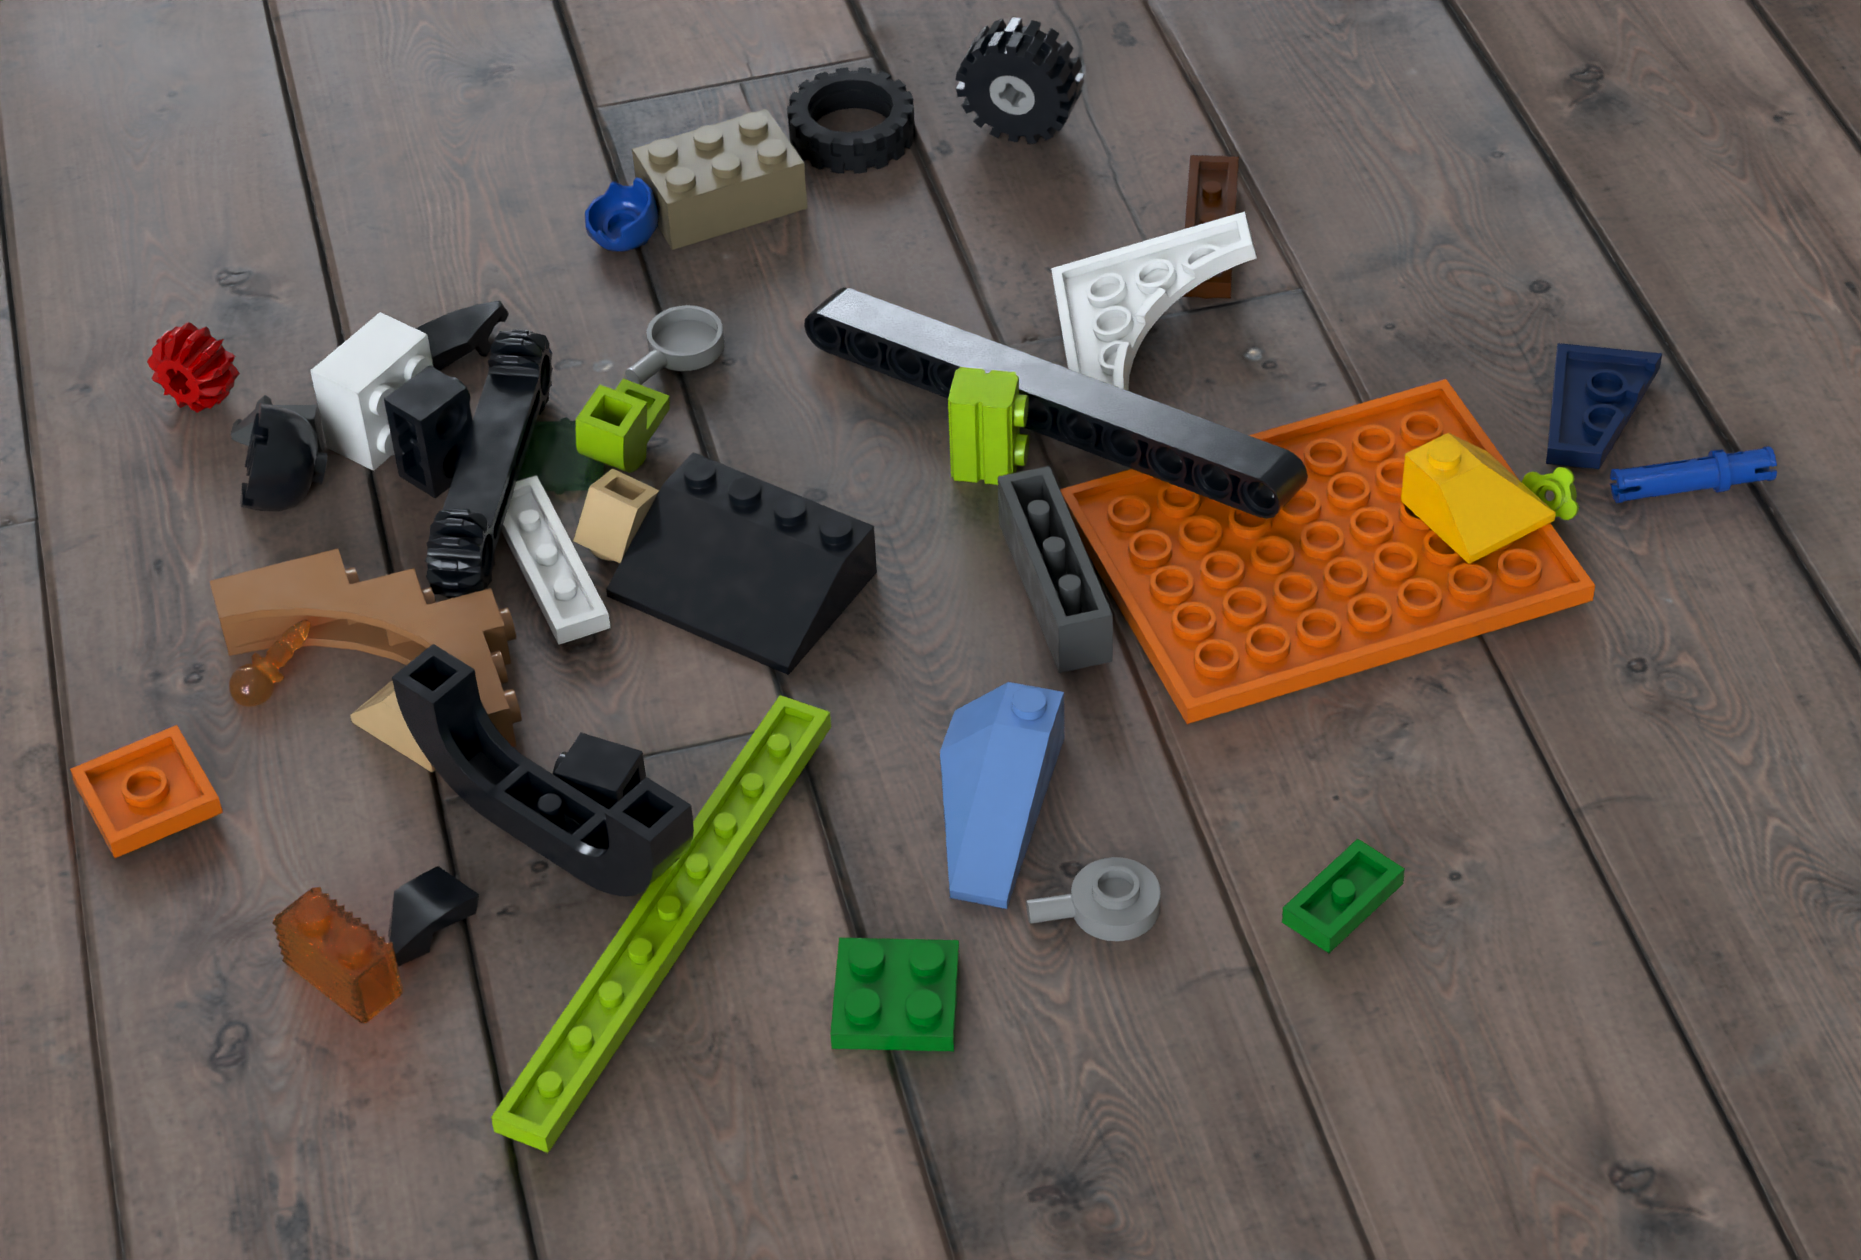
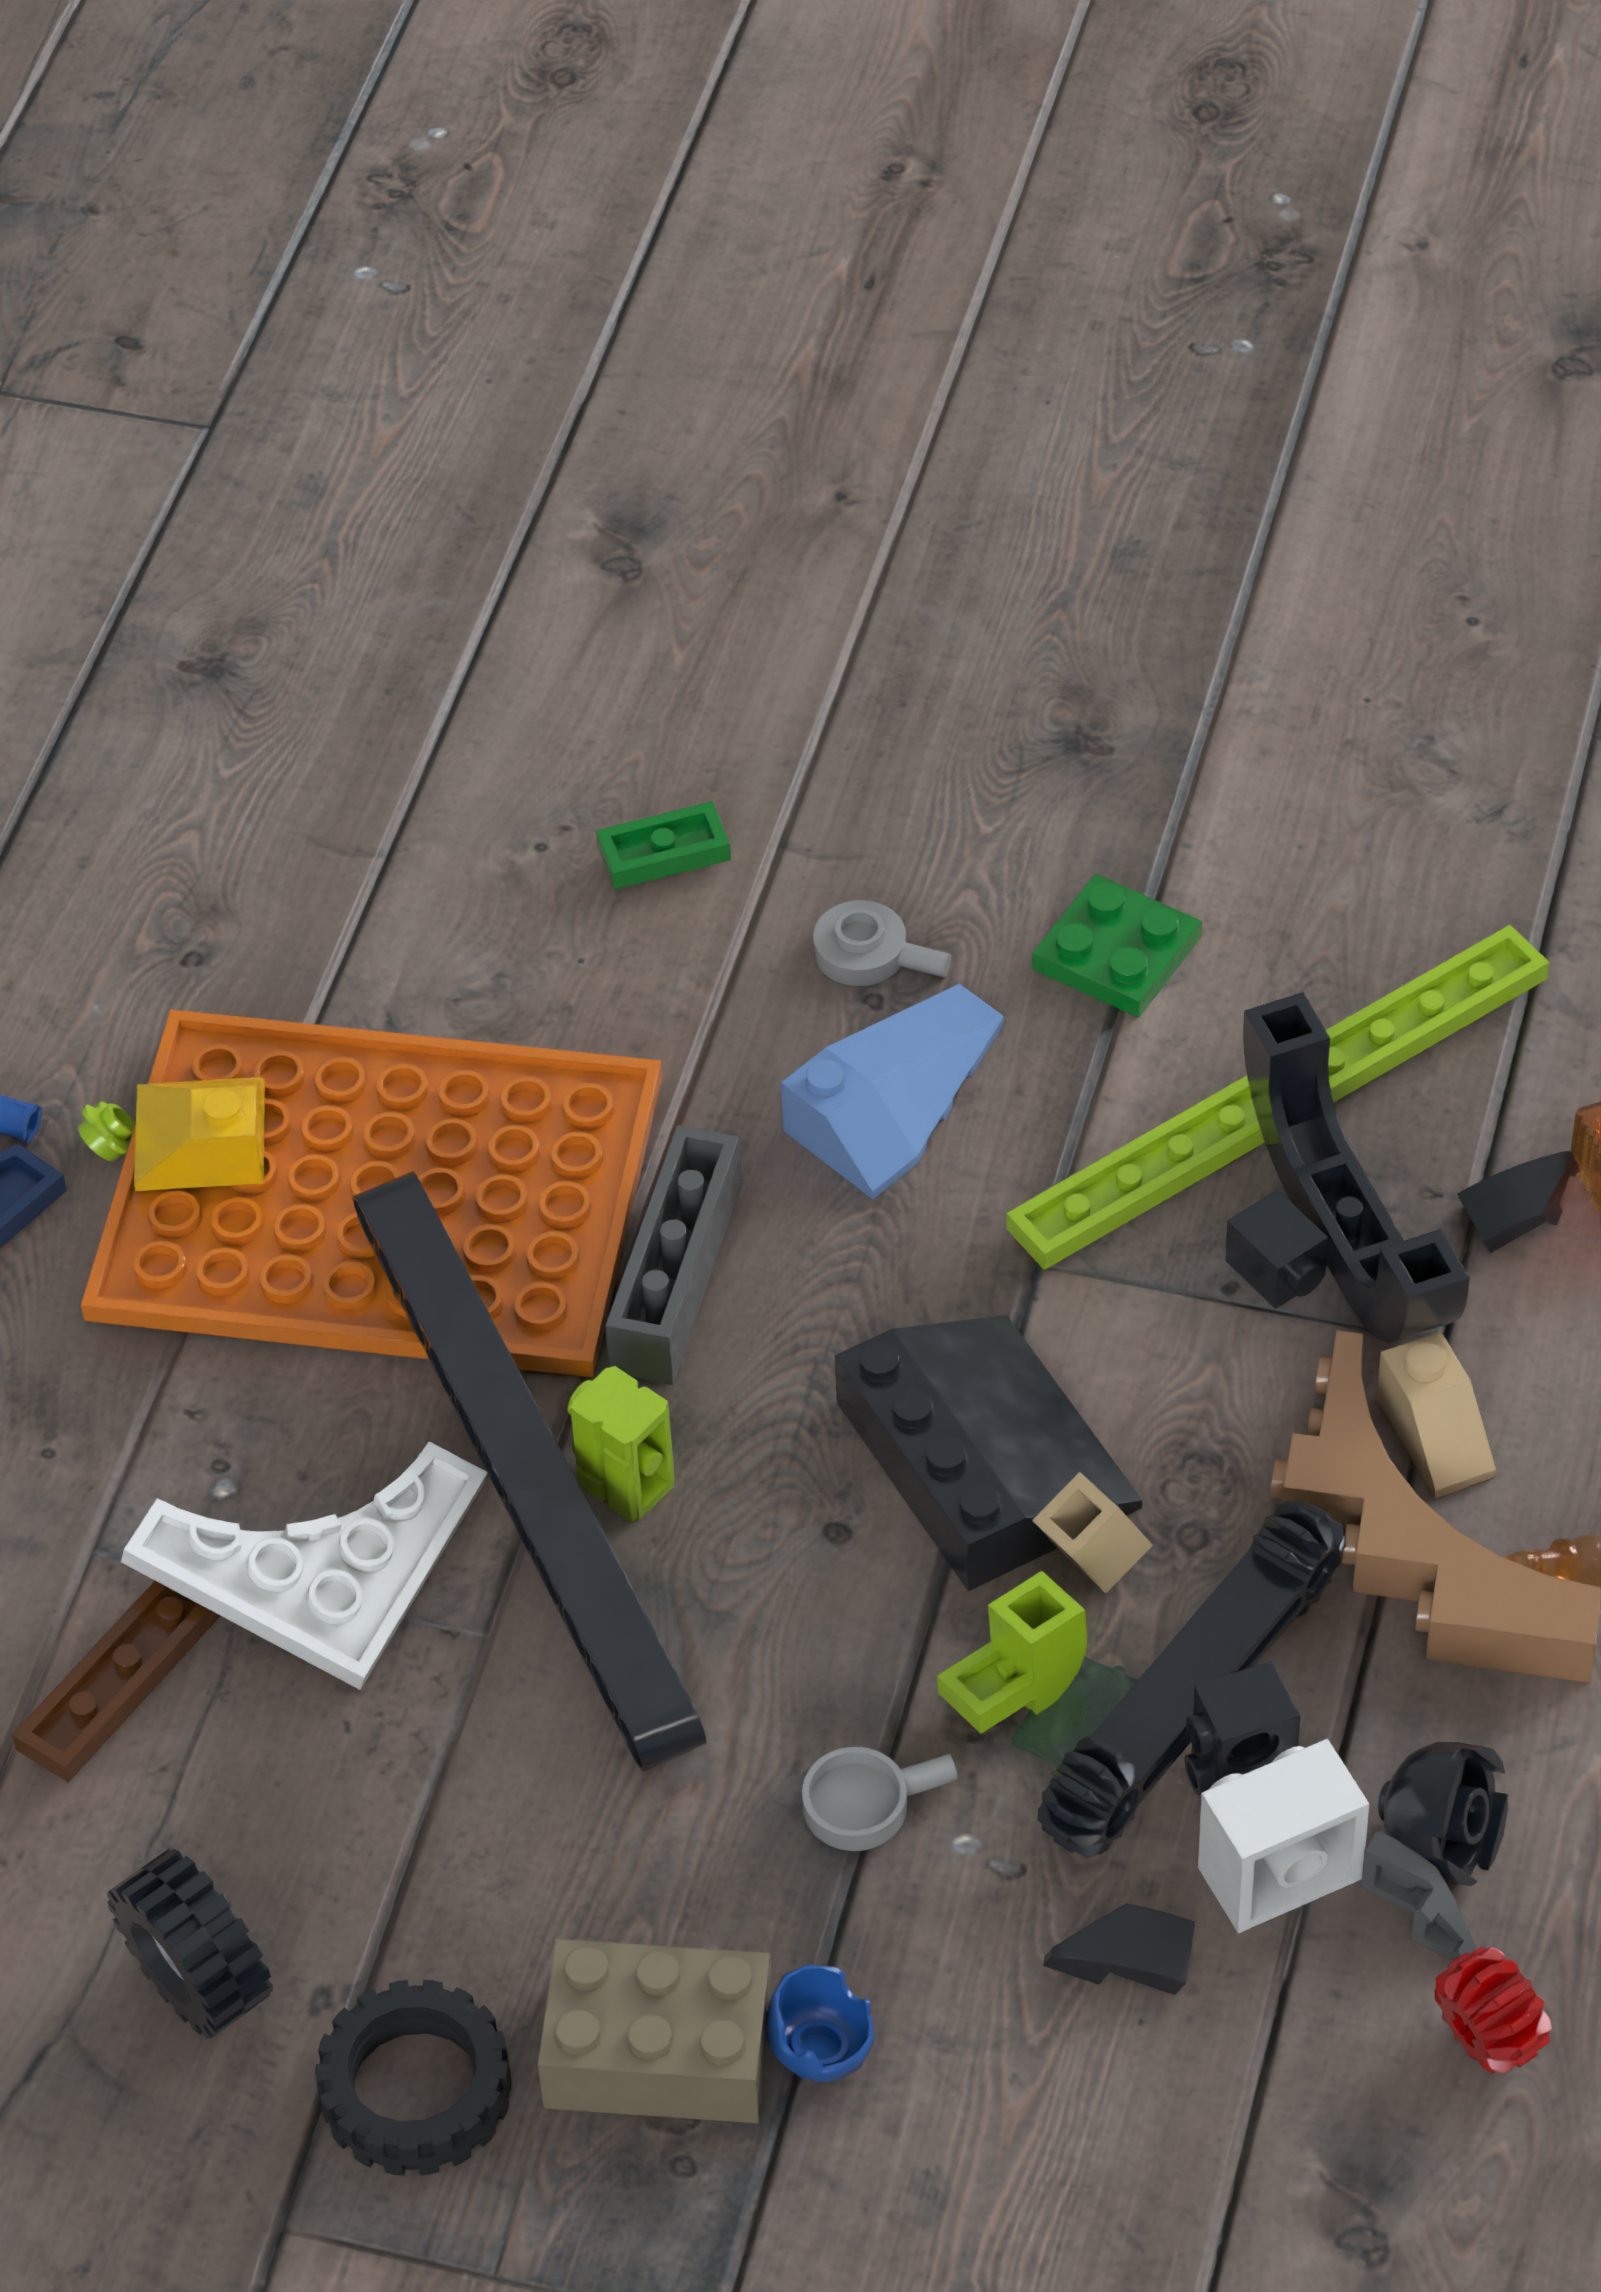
camera: 150 degrees left, 5 degrees up
white plate [502,475,610,645] -> none

